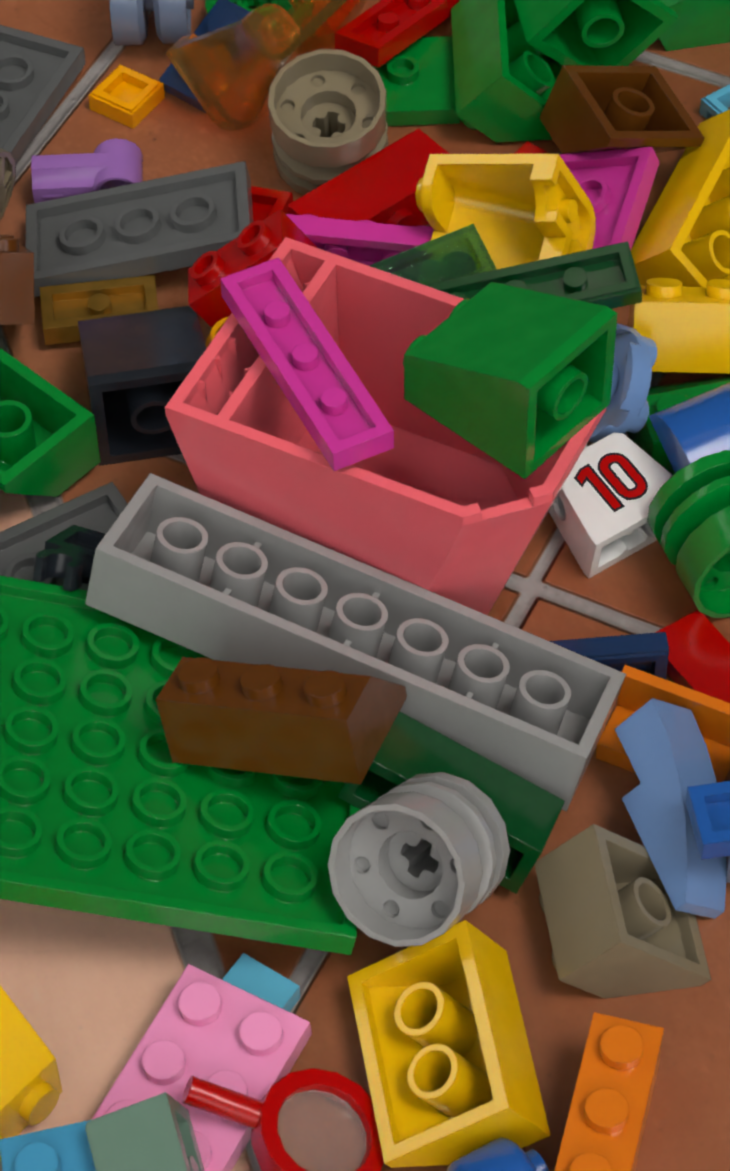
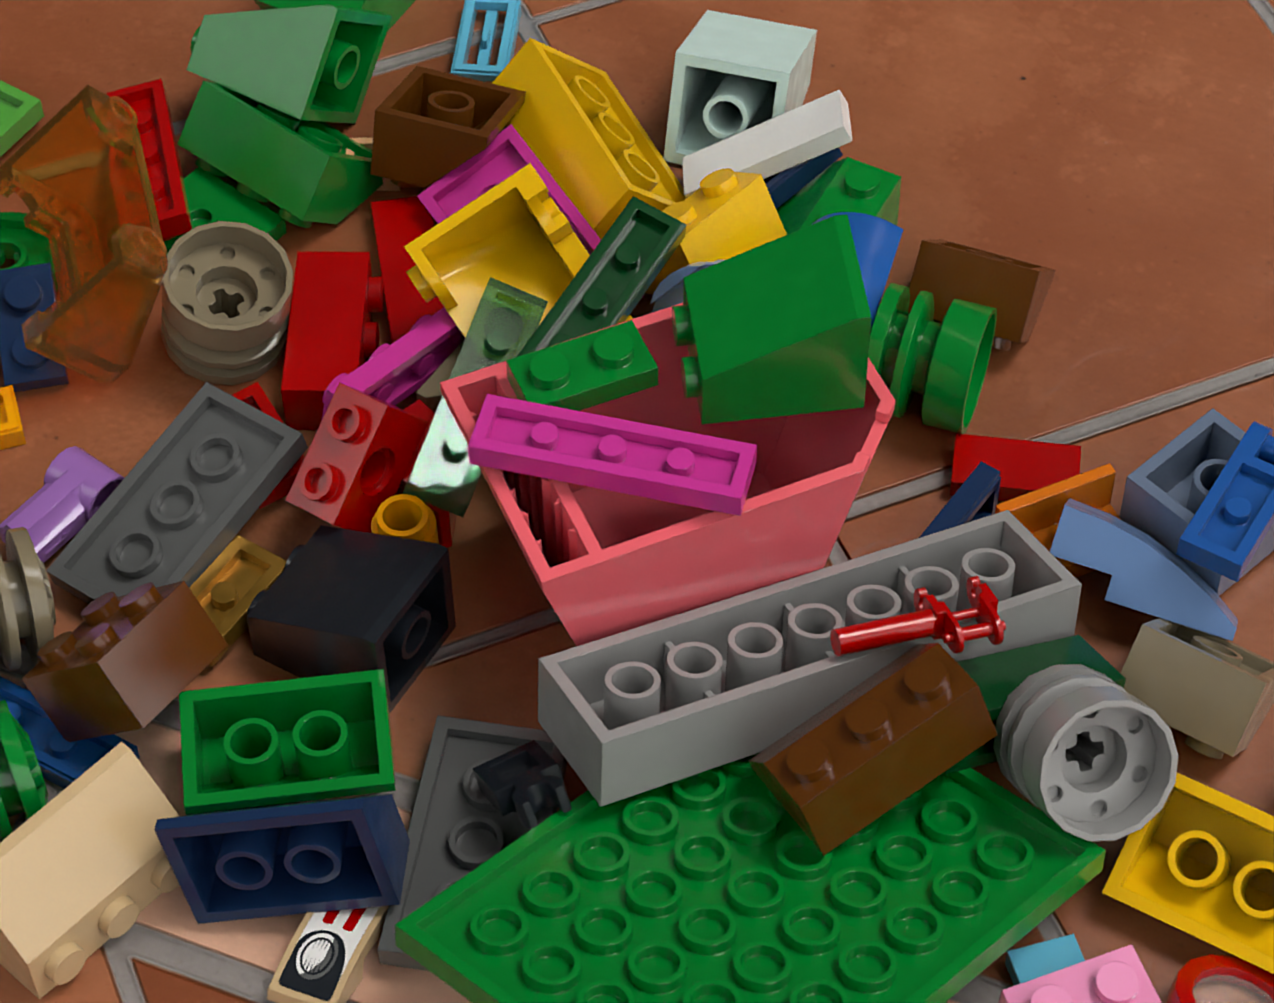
camera: 50 degrees left, 0 degrees up
none -> green plate [506,320,658,411]
none -> red piece [830,576,1006,656]

